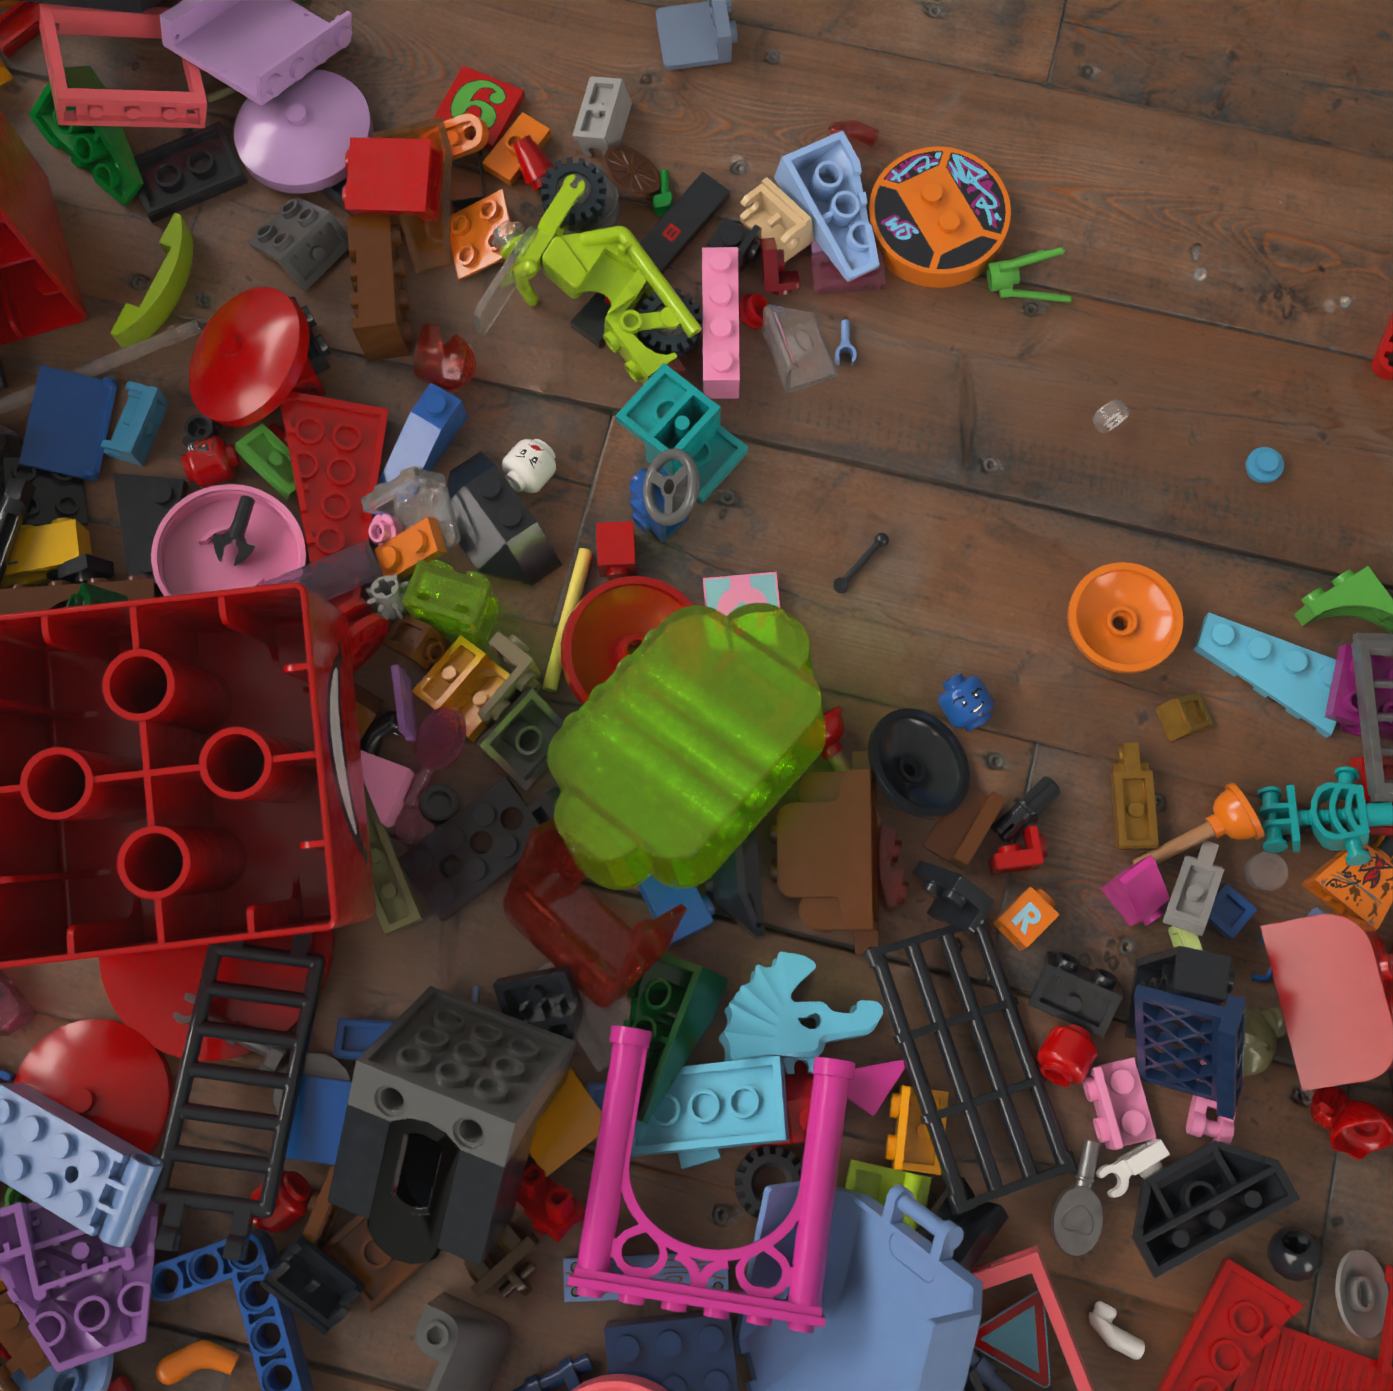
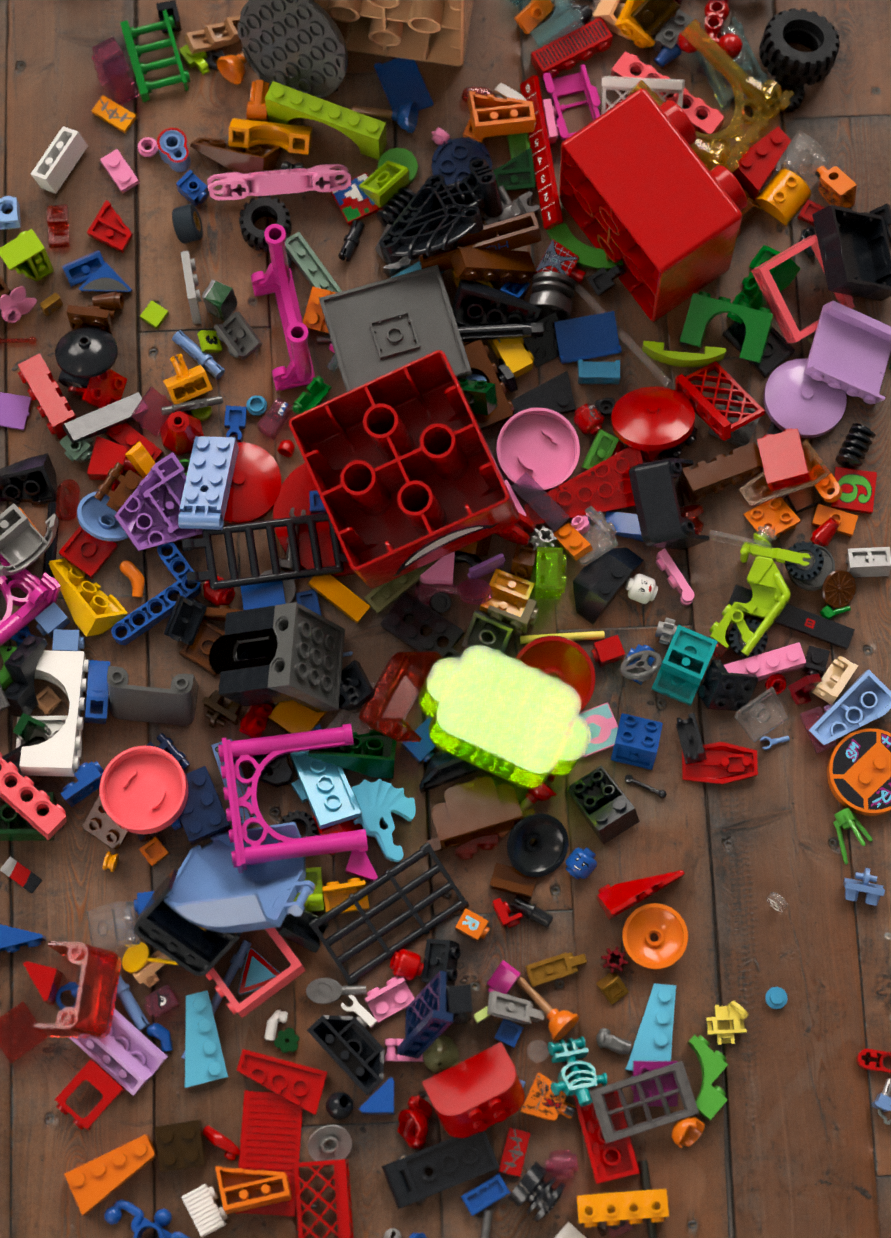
camera: 70 degrees right, 0 degrees up
black bar [213,495,255,566] -> none
black bracket [912,860,994,934] -> none
none -> black hinge [250,753,293,788]
none -> dark green plant [274,1028,299,1053]
none -> red hinge [277,439,295,457]
none -> light orange tile [308,575,371,624]
none -> blue tile [309,491,327,513]
none -> blue slope [359,1077,395,1115]
none -> black slope [566,765,640,844]
none -> red wedge [596,870,685,920]
none -> dark grey arm [596,1028,631,1055]
none -> dark red gear [601,946,628,974]
none -> blue bracket [611,713,663,770]
none -> black windscreen [629,458,710,550]
none -> light grey gear [655,617,678,645]
none -> bright pink plate [656,549,694,606]
none -> red fence [675,361,765,441]
none -> black hinge [676,713,707,764]
none -> green arch [680,291,774,364]
none -> red piece [682,742,758,784]
none -> black bracket [698,659,758,711]
none -> light yellow piece [706,1001,749,1044]
none -> black arm [799,227,816,258]
none -> black piece [835,423,876,469]
none -> medium blue hips [843,868,885,906]

